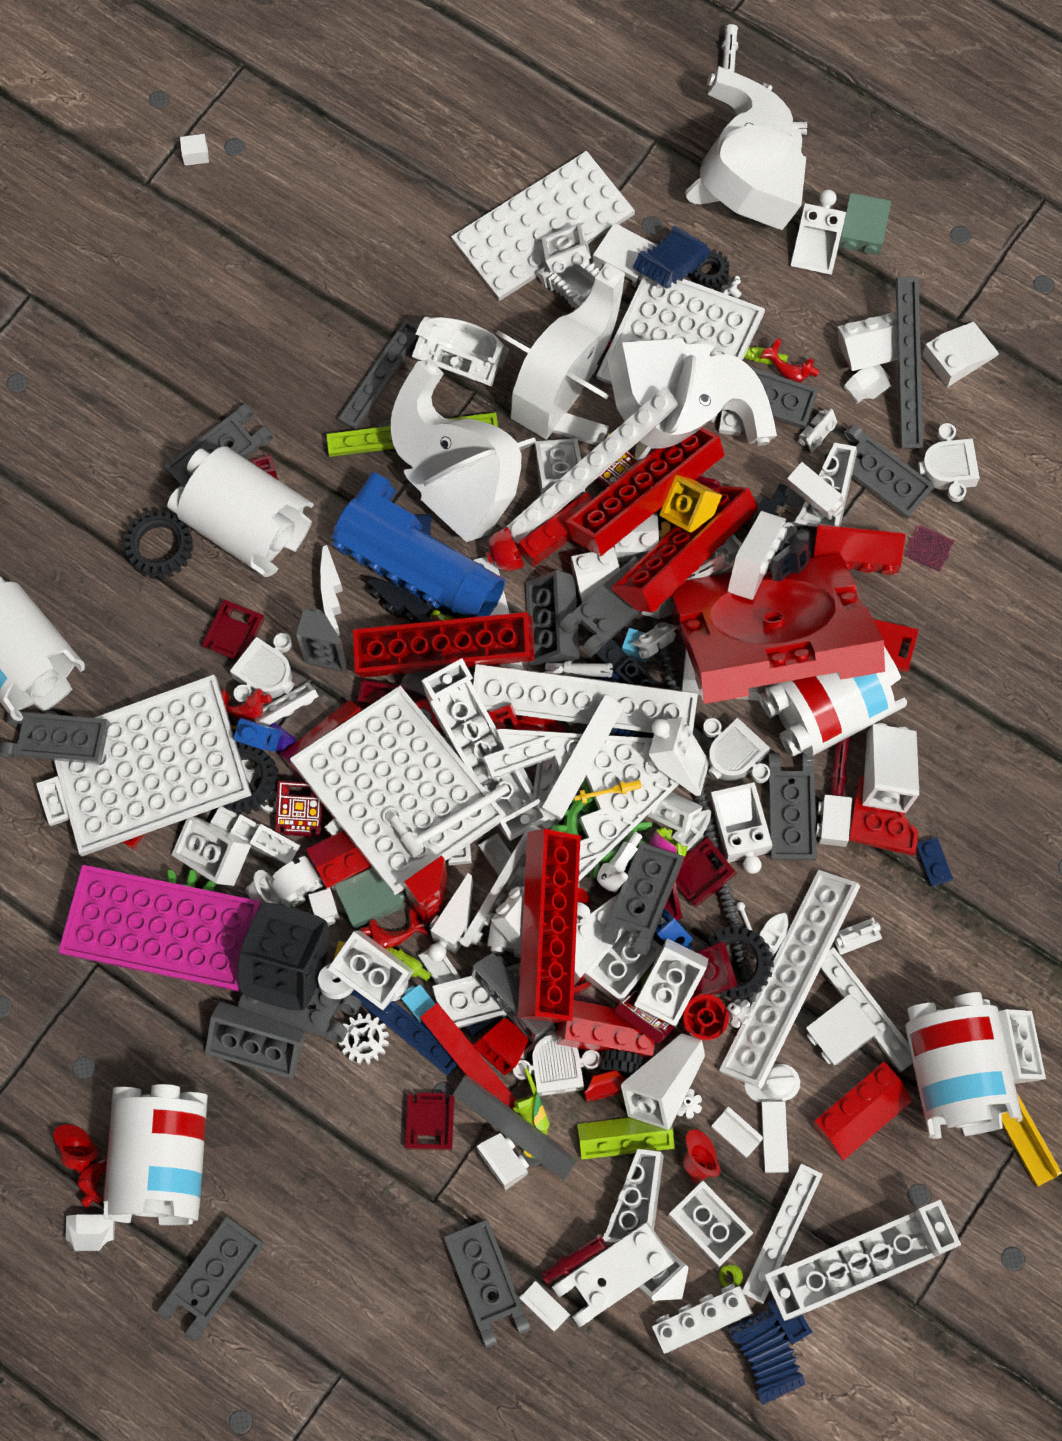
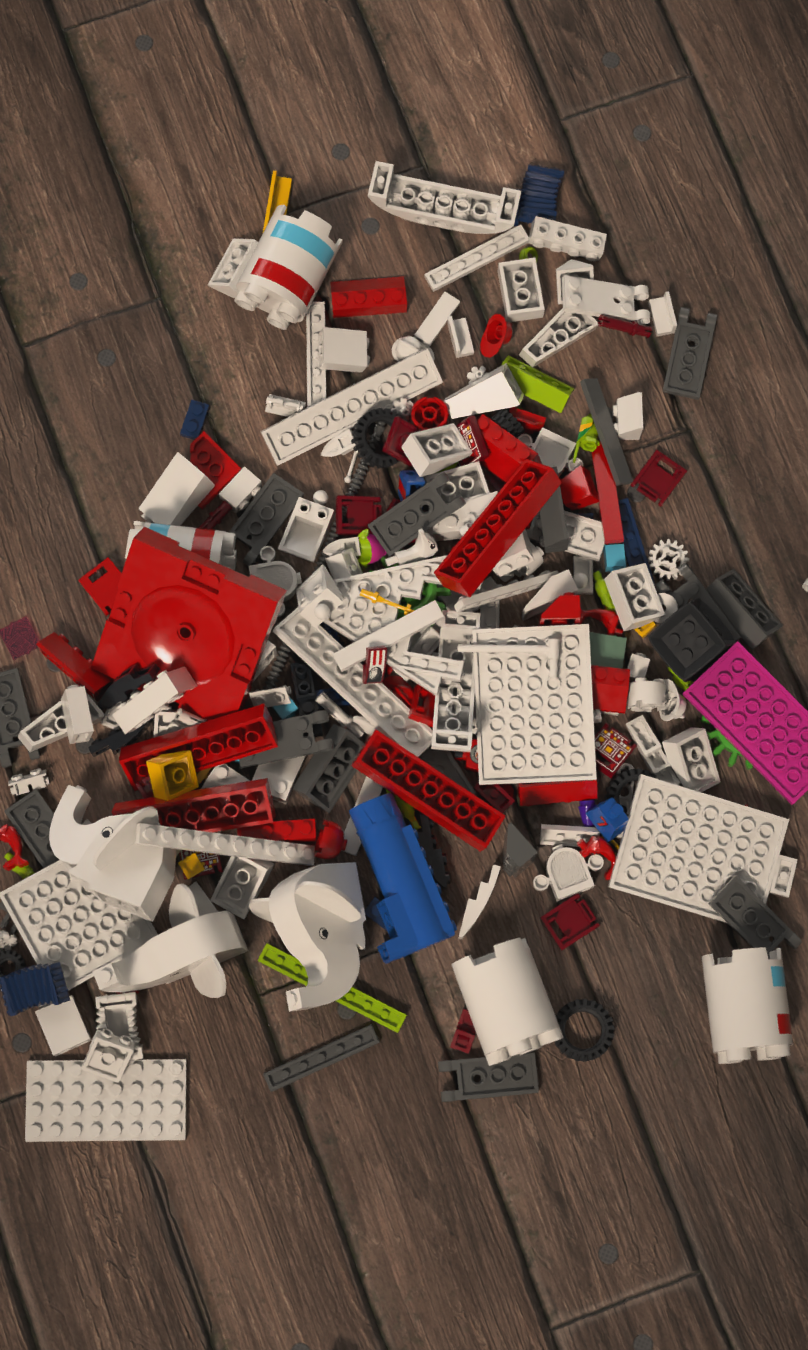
camera: 150 degrees left, 5 degrees up
white piece [412,316,509,387] -> none
none -> slope [363,646,387,684]

